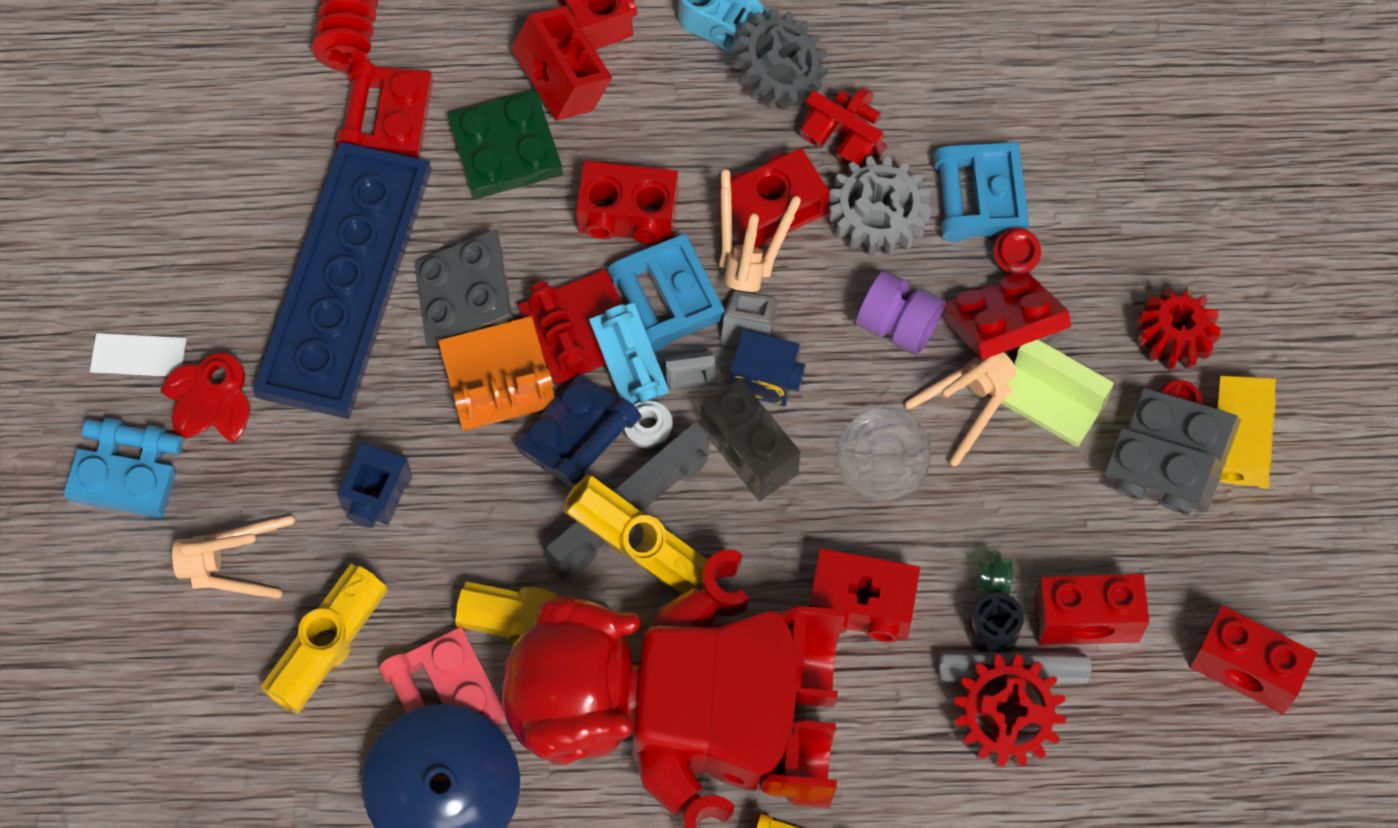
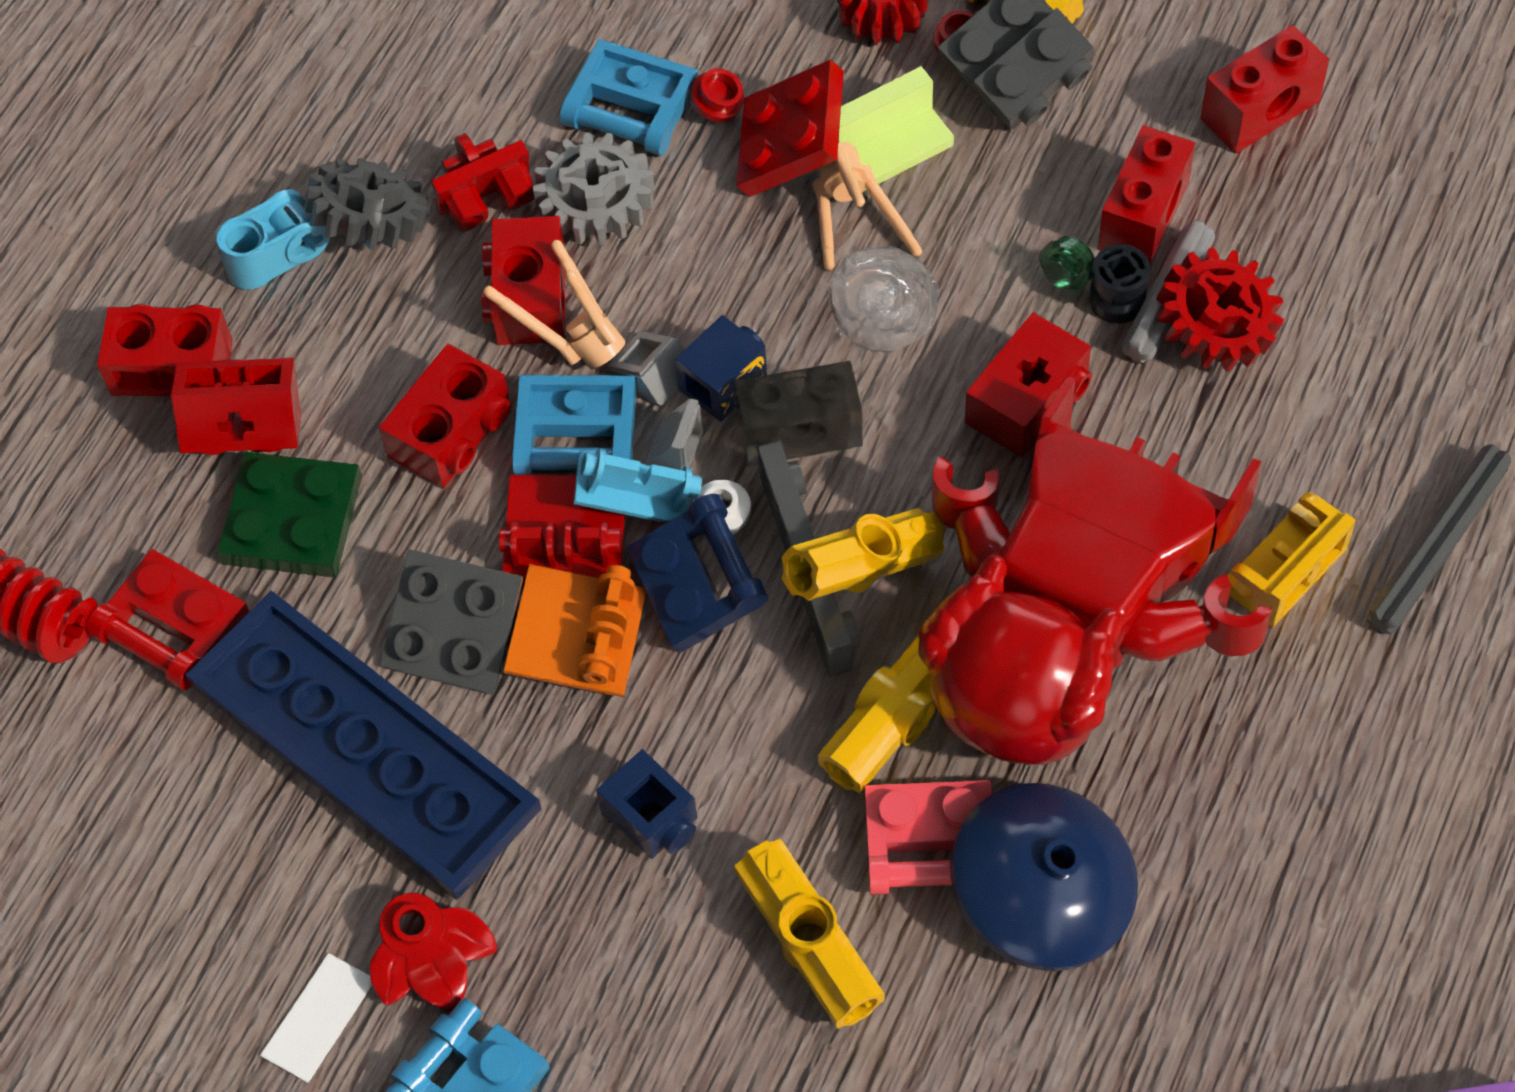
camera: 60 degrees left, 5 degrees down
light nougat plant [172,515,295,599] -> none
medium lavender wheel [856,270,946,356] -> none

